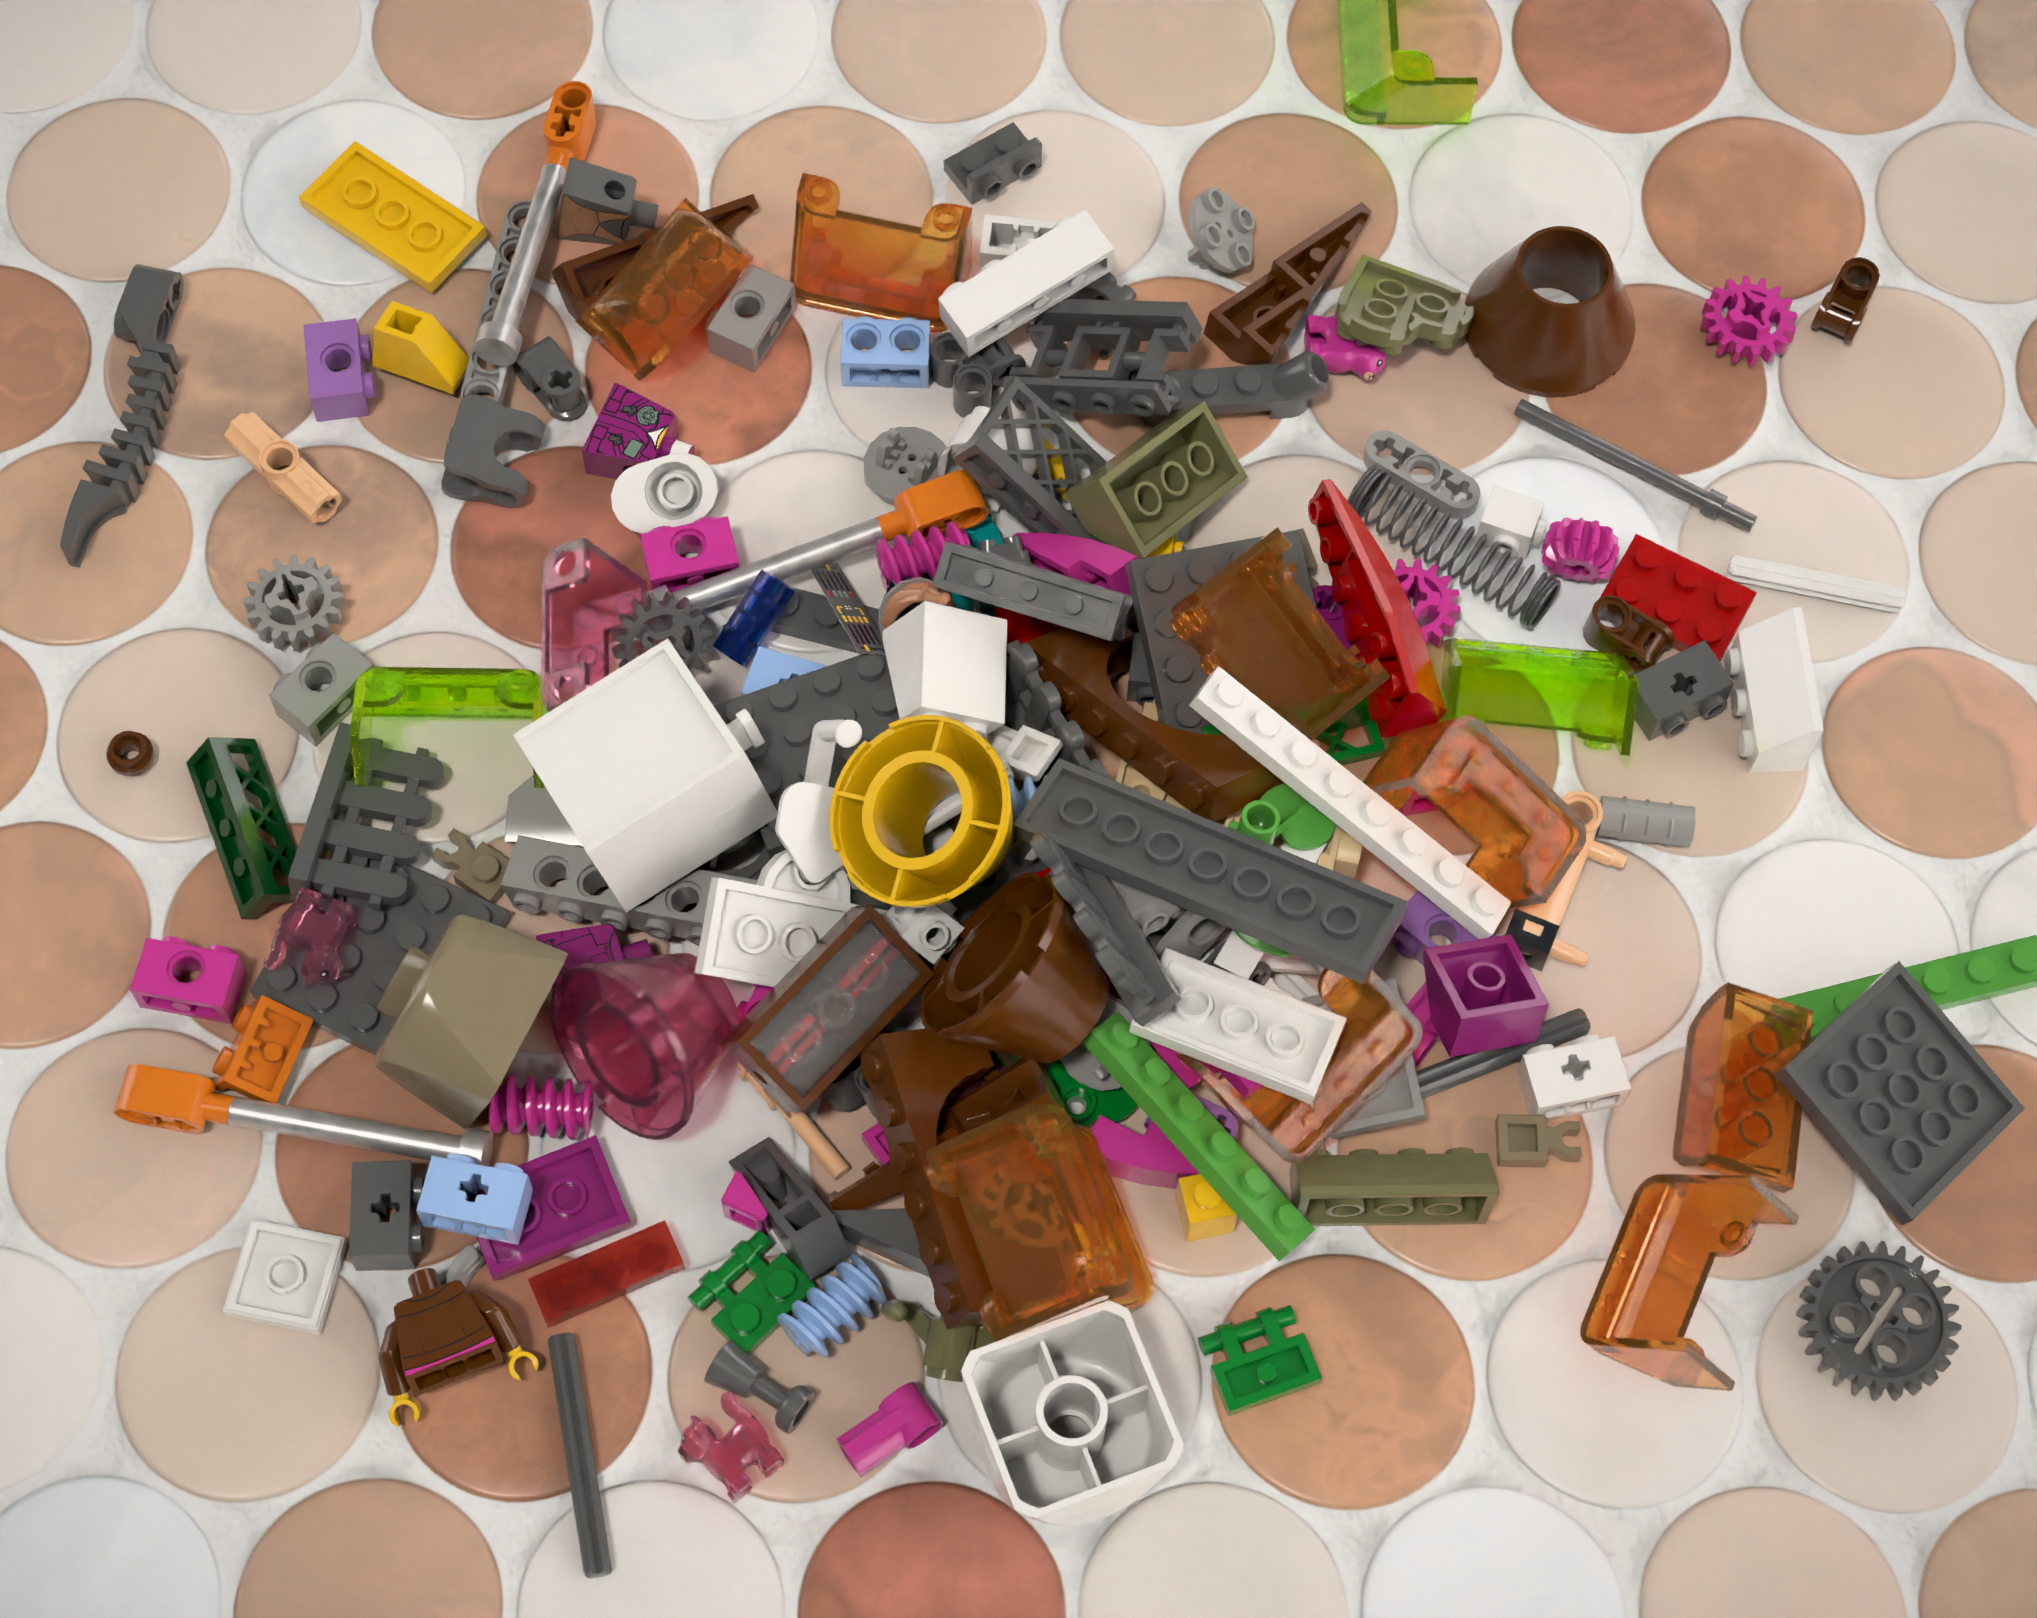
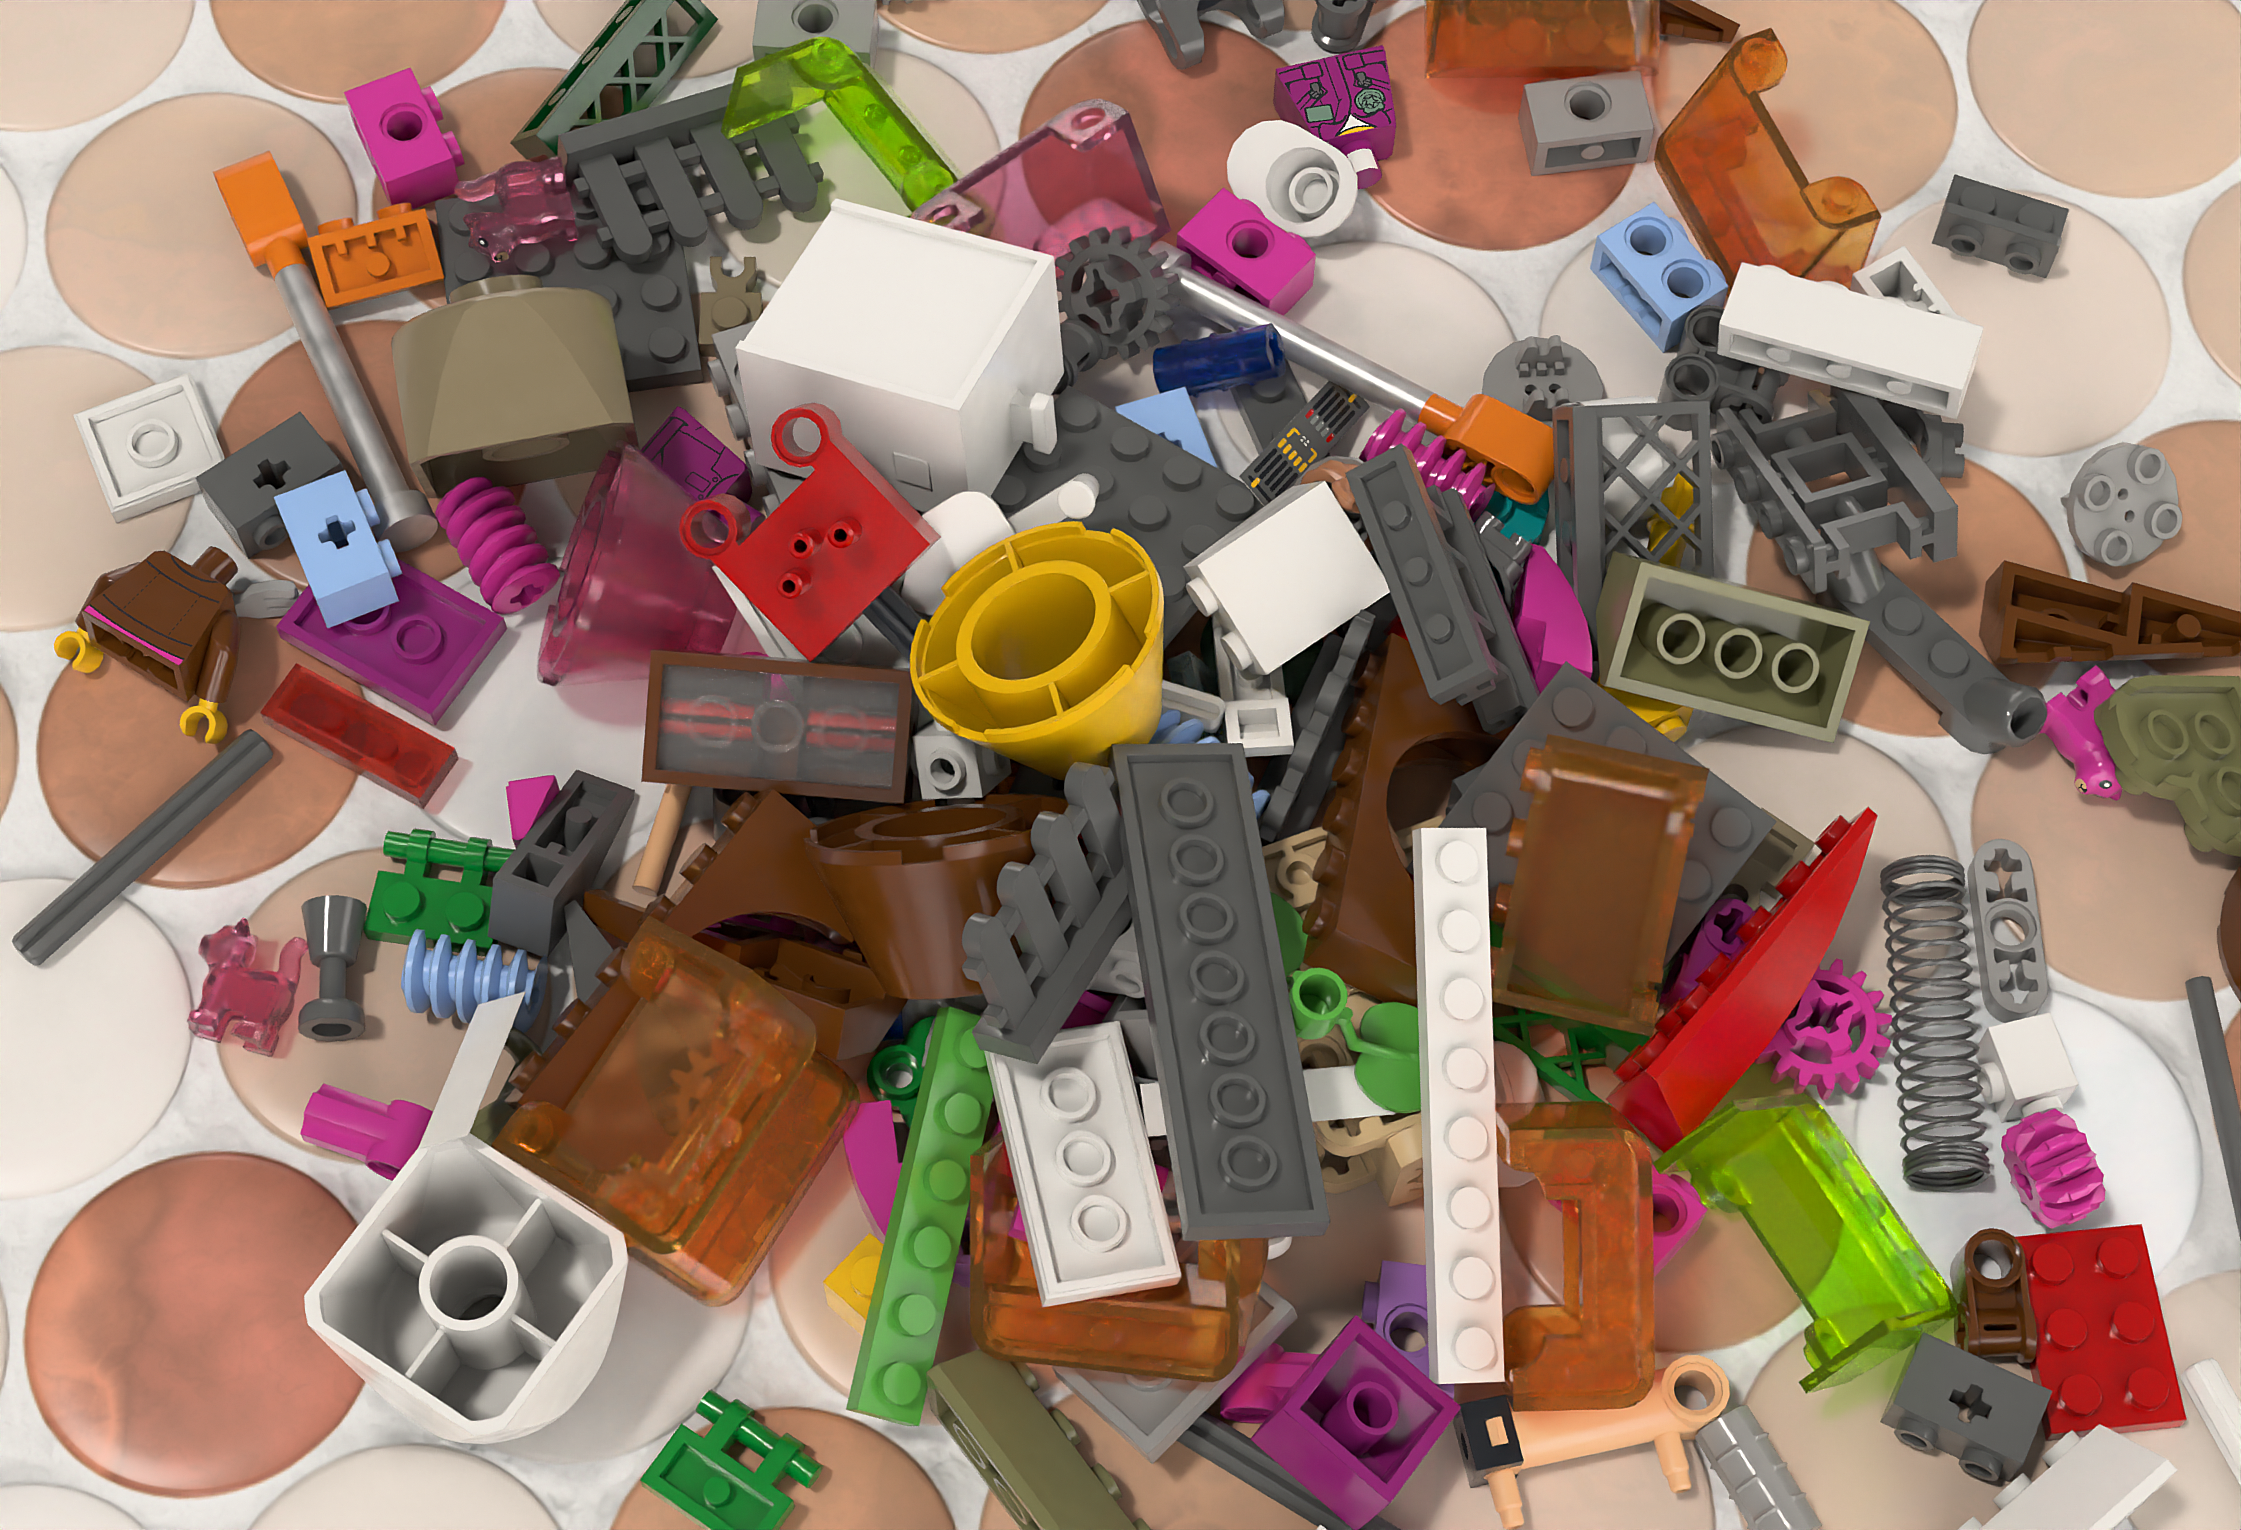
camera: 55 degrees right, 0 degrees up
none -> white sticker [418,991,526,1150]
none -> red piece [679,403,941,662]

